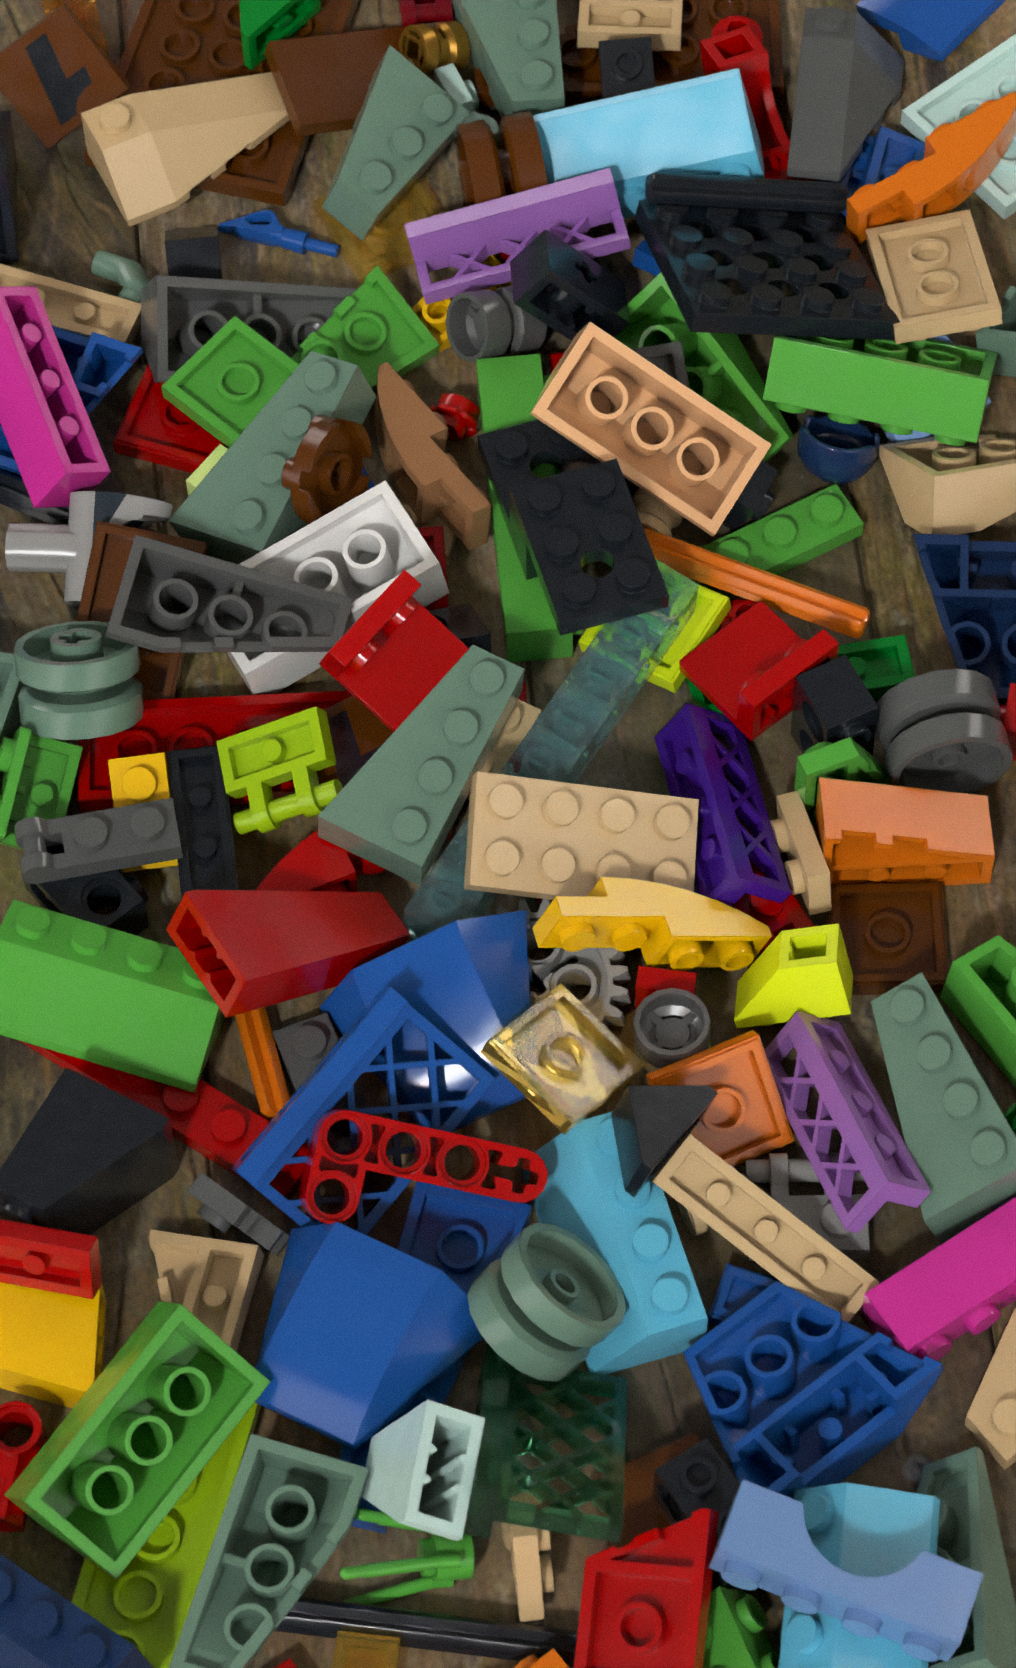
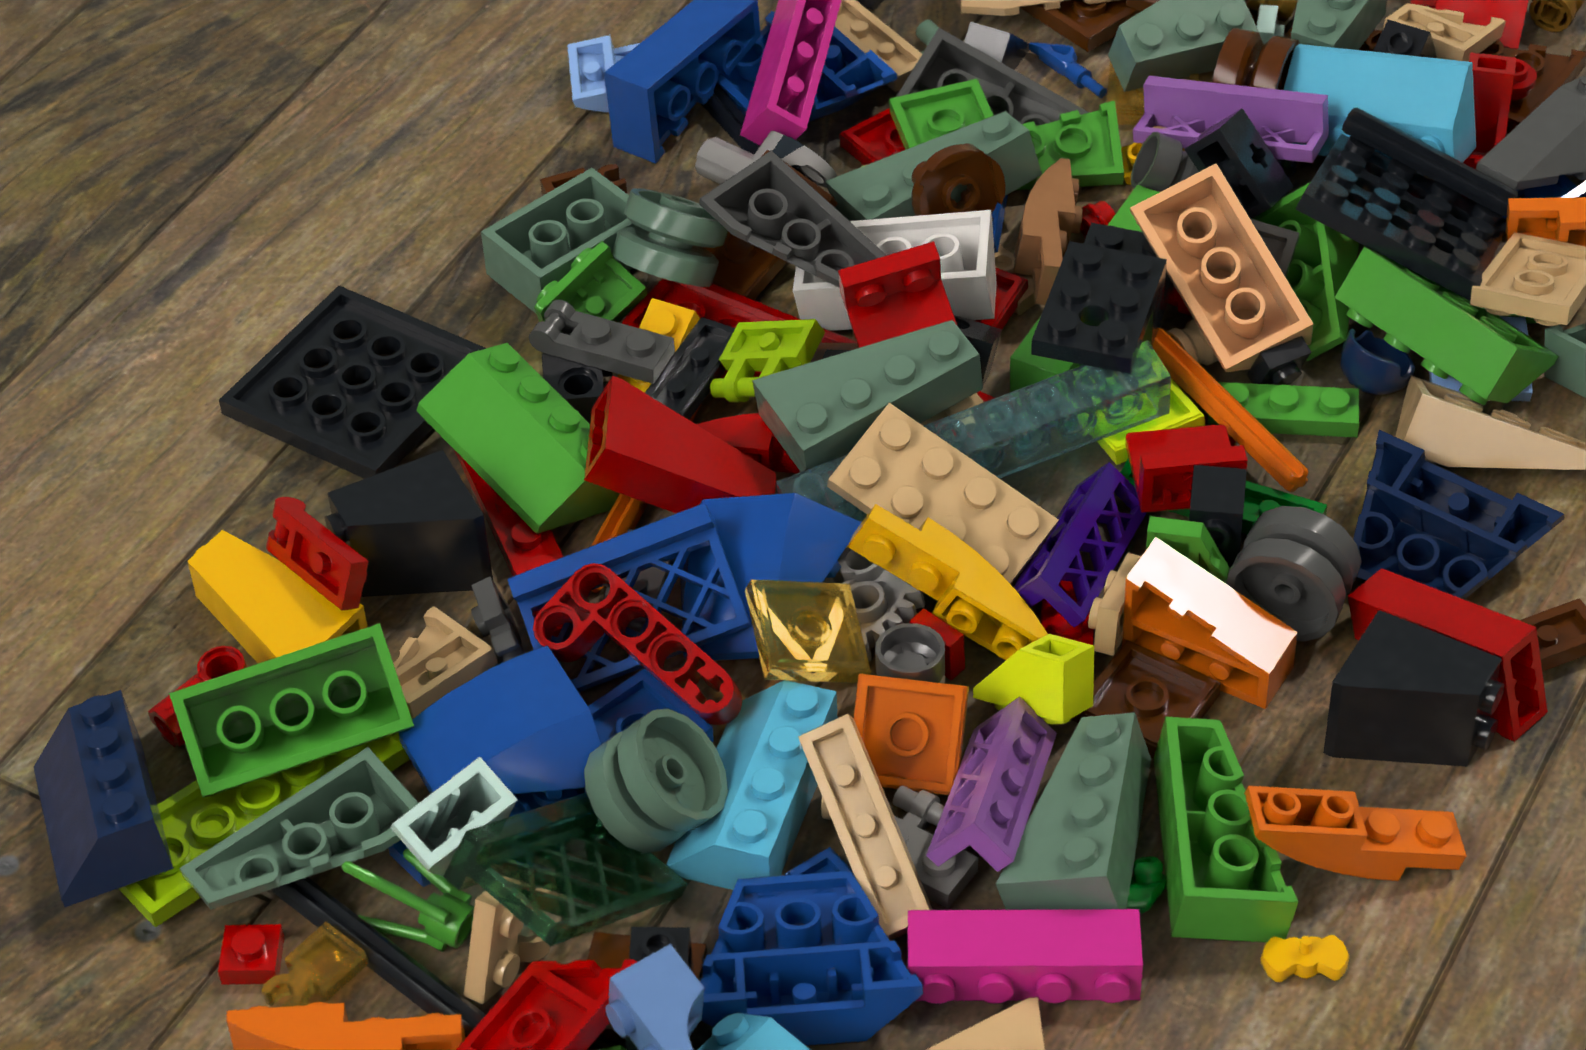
camera: 35 degrees right, 15 degrees down
black slope [611,1085,718,1197] -> none

